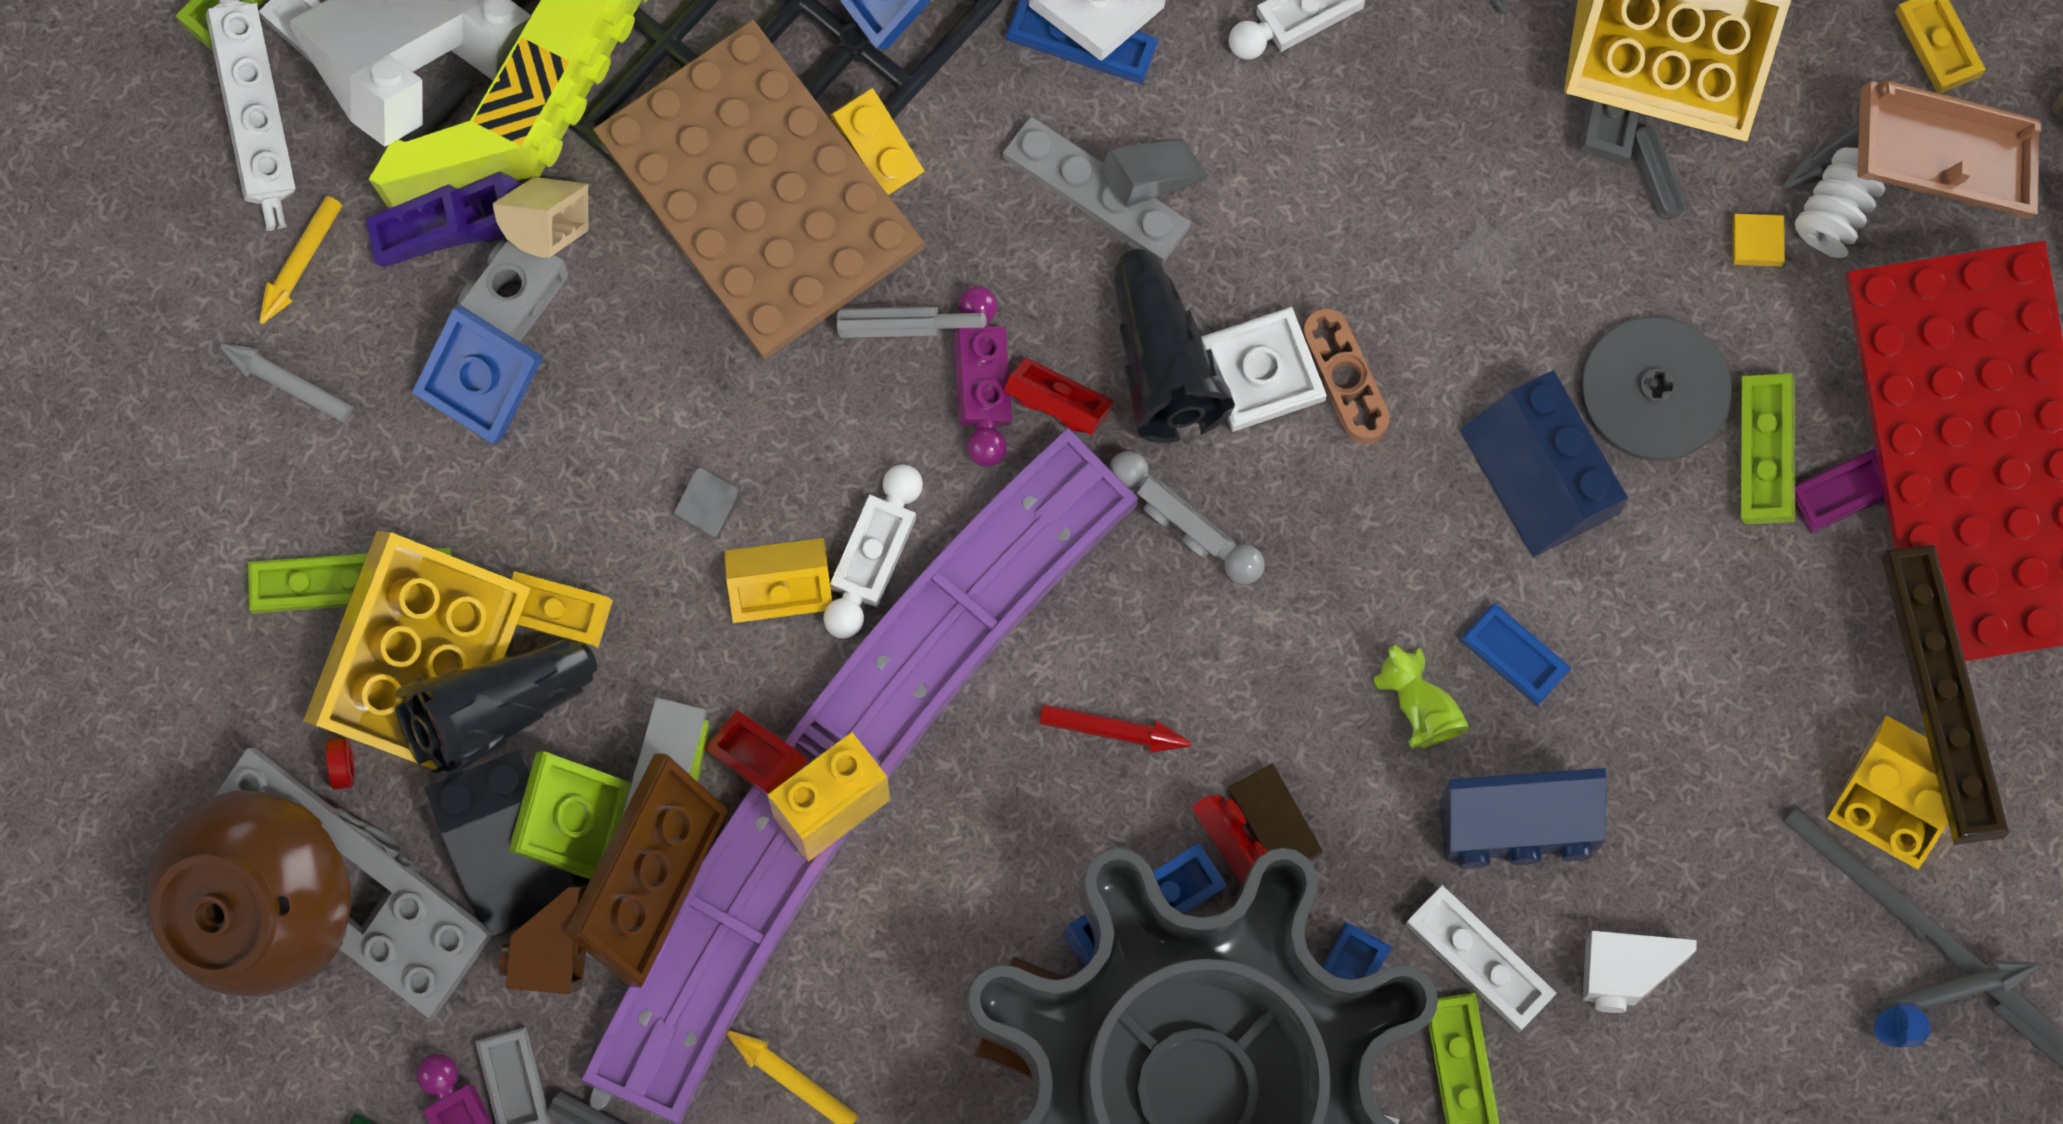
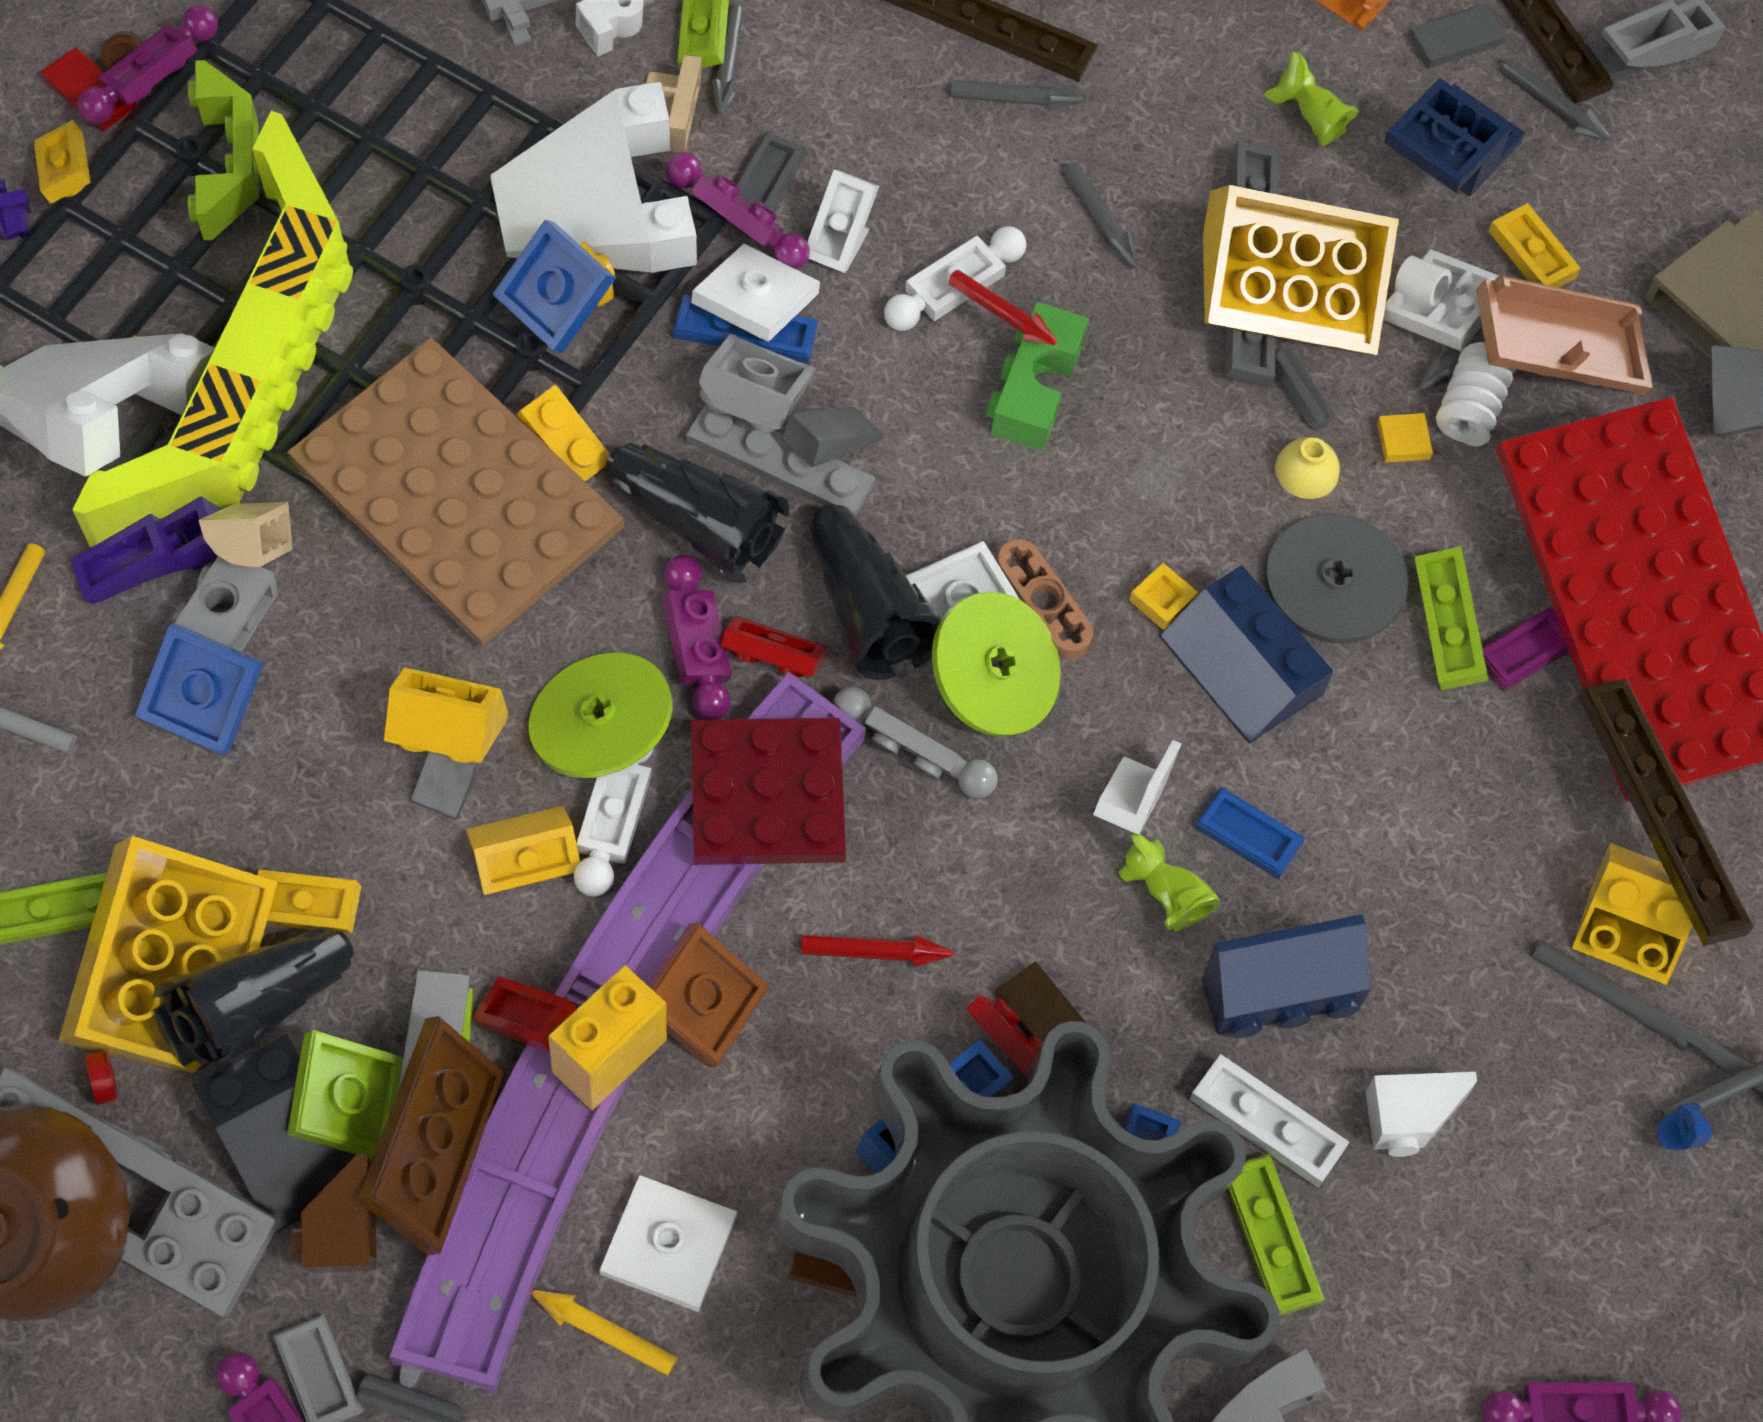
camera: 15 degrees left, 10 degrees down
light grey axle [837,307,987,338] -> none
none -> yellow slope [384,667,508,763]
none -> lime piece [528,653,673,778]
none -> white plate [599,1175,737,1312]
none -> black cone [606,442,789,582]
none -> dark orange tile [648,922,770,1068]
none -> dark red plate [691,718,846,865]
none -> light grey slope [699,333,816,432]
none -> lime piece [932,592,1061,737]
none -> red piece [948,270,1057,345]
none -> bright green arch [986,302,1089,451]
none -> white panel [1093,740,1182,835]
none -> yellow plate [1129,563,1199,631]
none -> light yellow brick [1275,437,1340,499]
none -> white plate [1383,249,1499,351]

